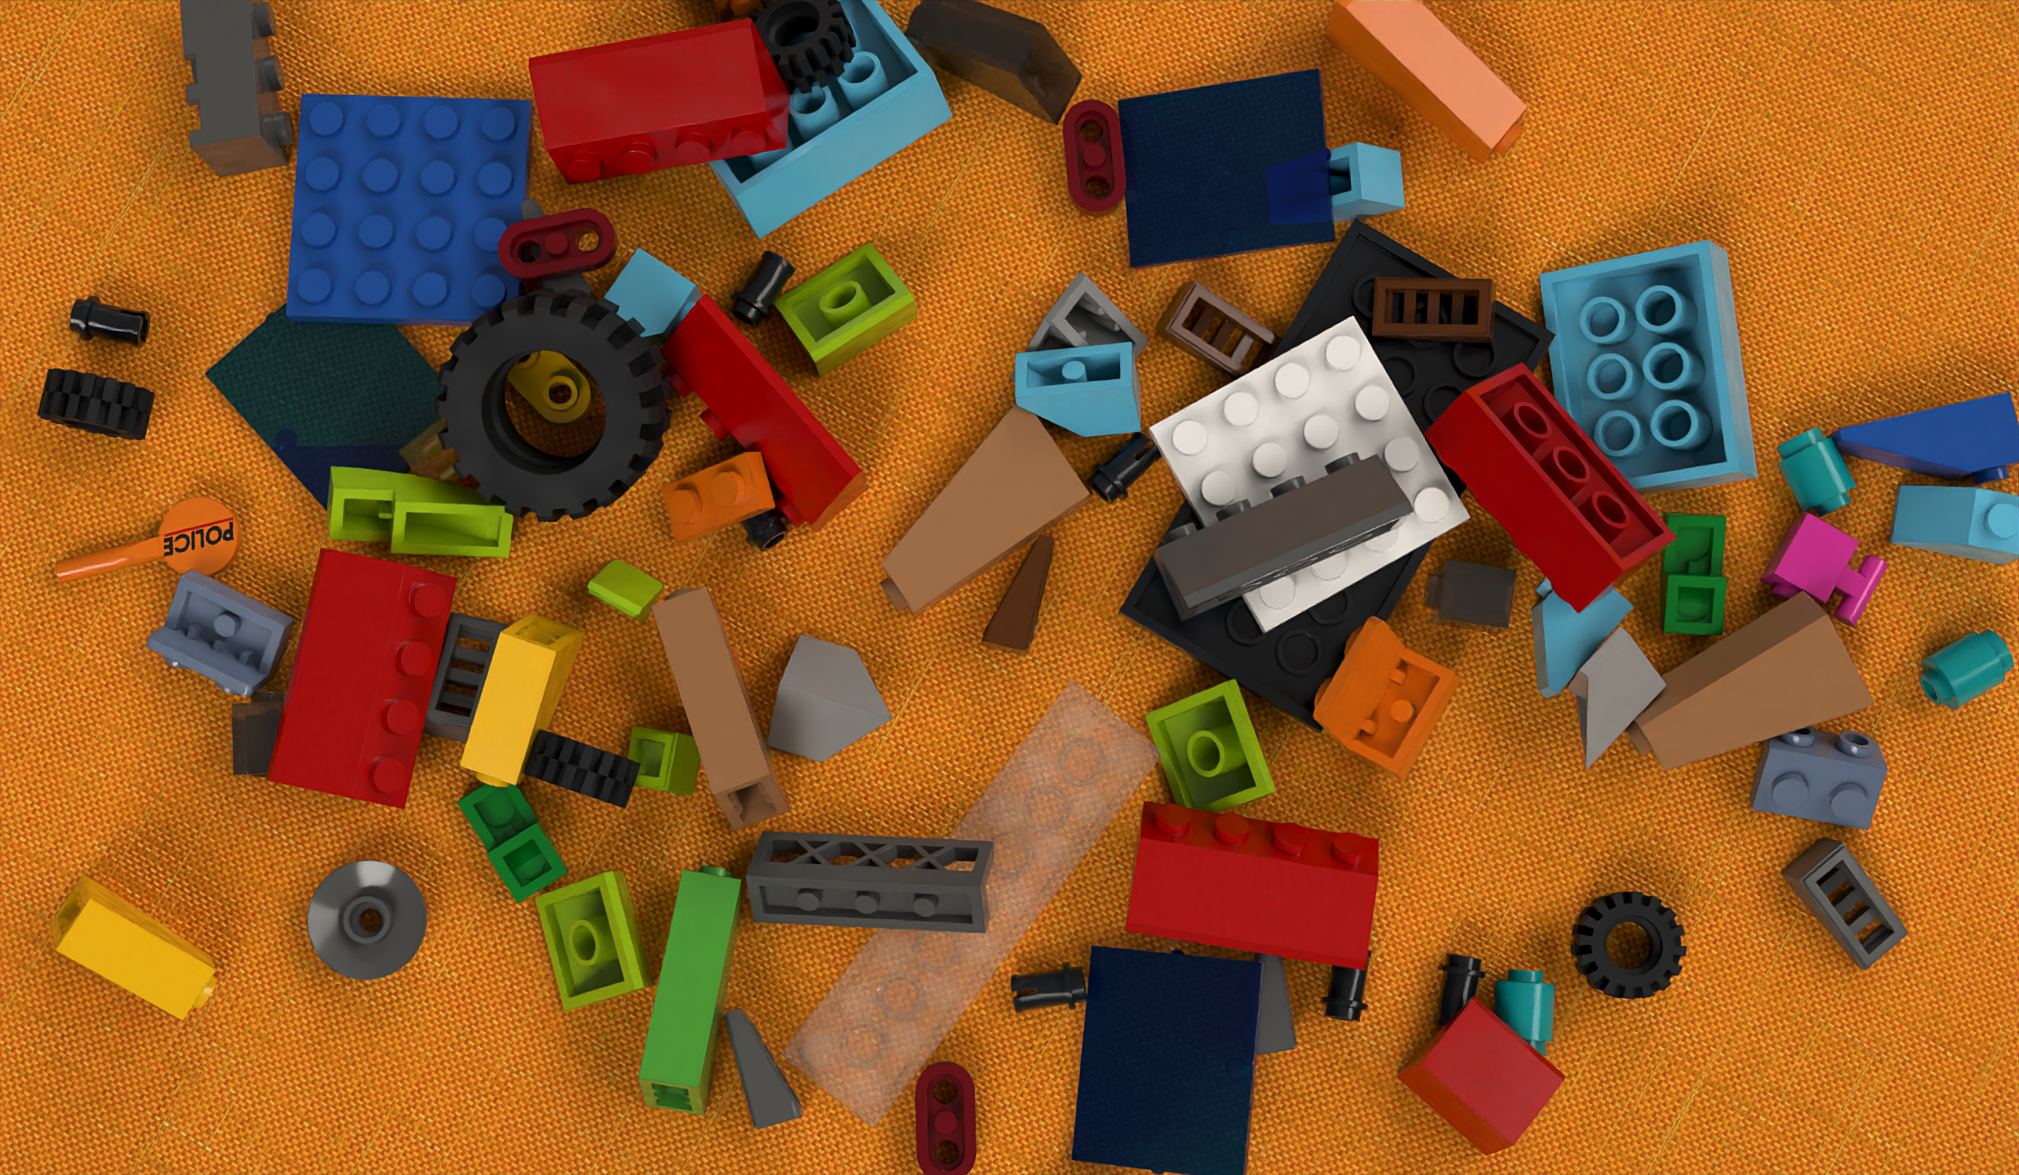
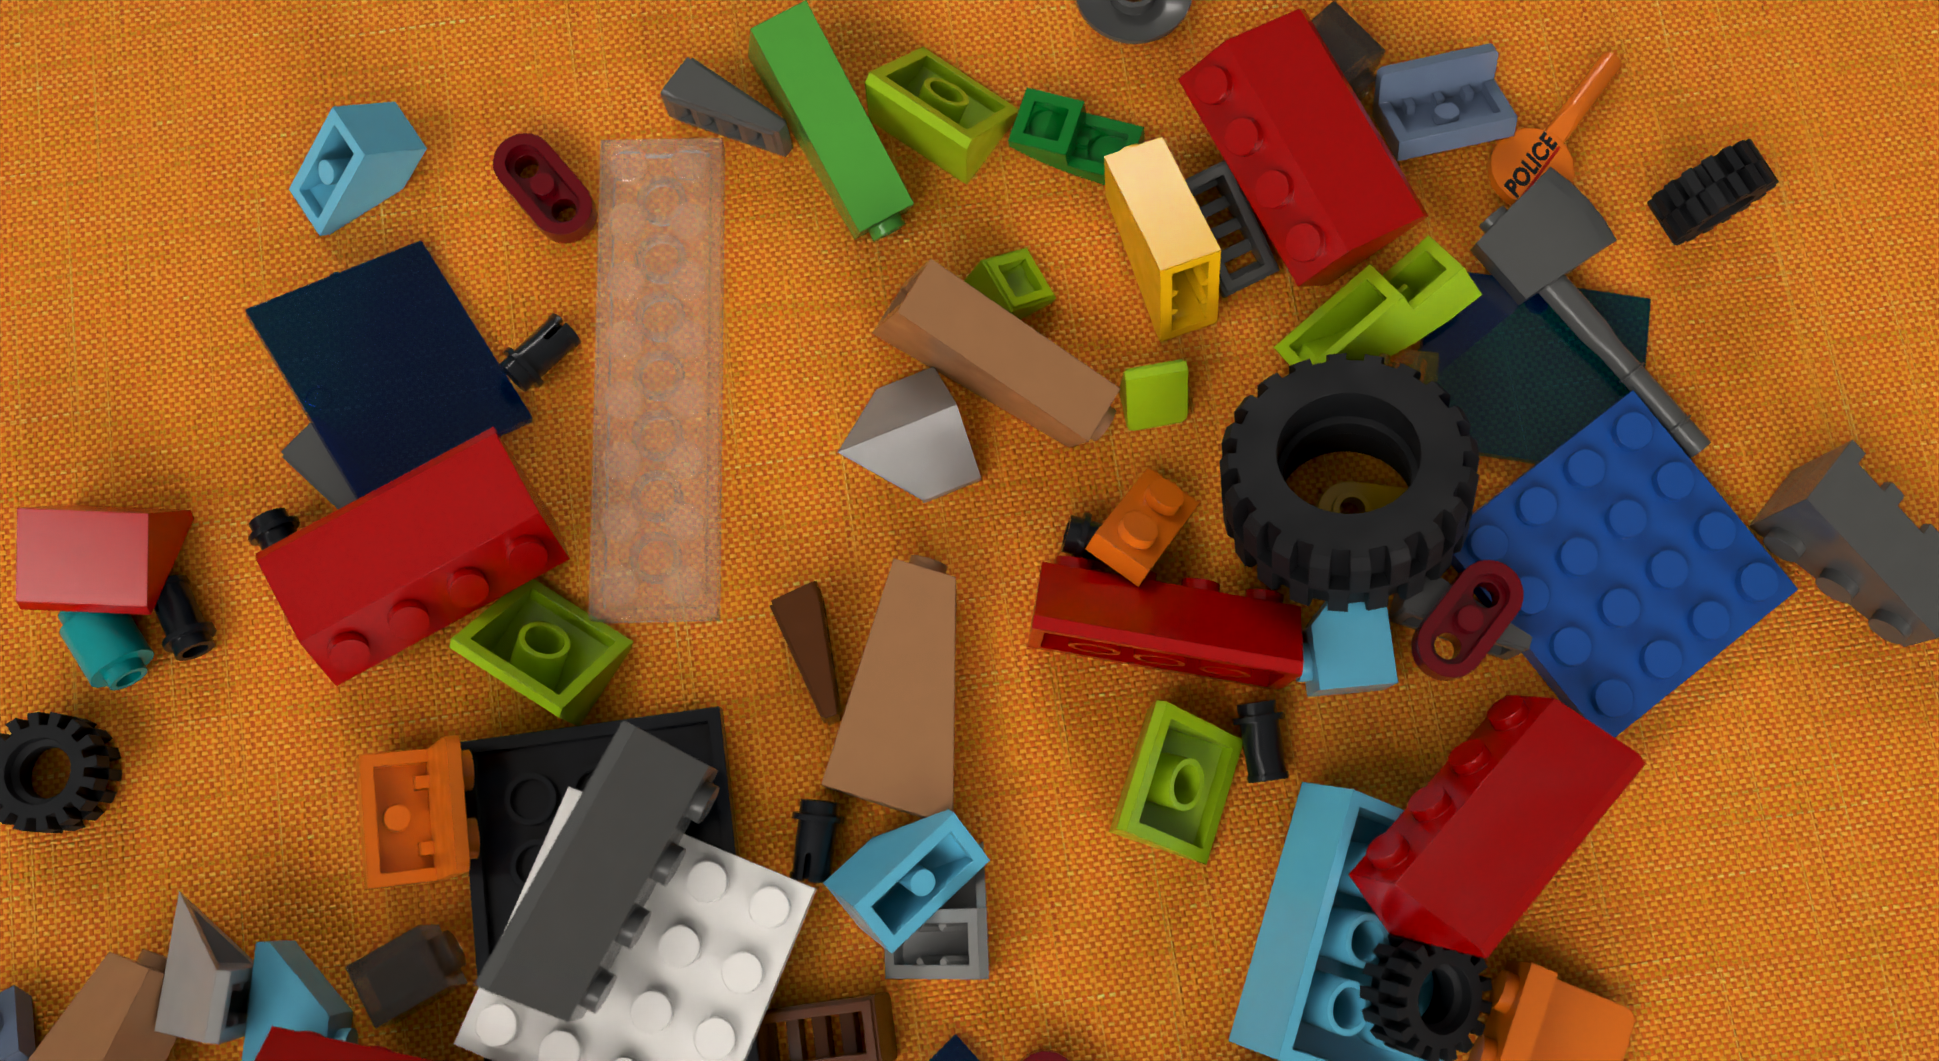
camera: 140 degrees right, 5 degrees down
black pin [70,295,150,348] -> none
black tyre [524,729,641,808] -> none
dark grey fence [746,831,995,933] -> none
none -> dark grey piece [1470,167,1711,458]

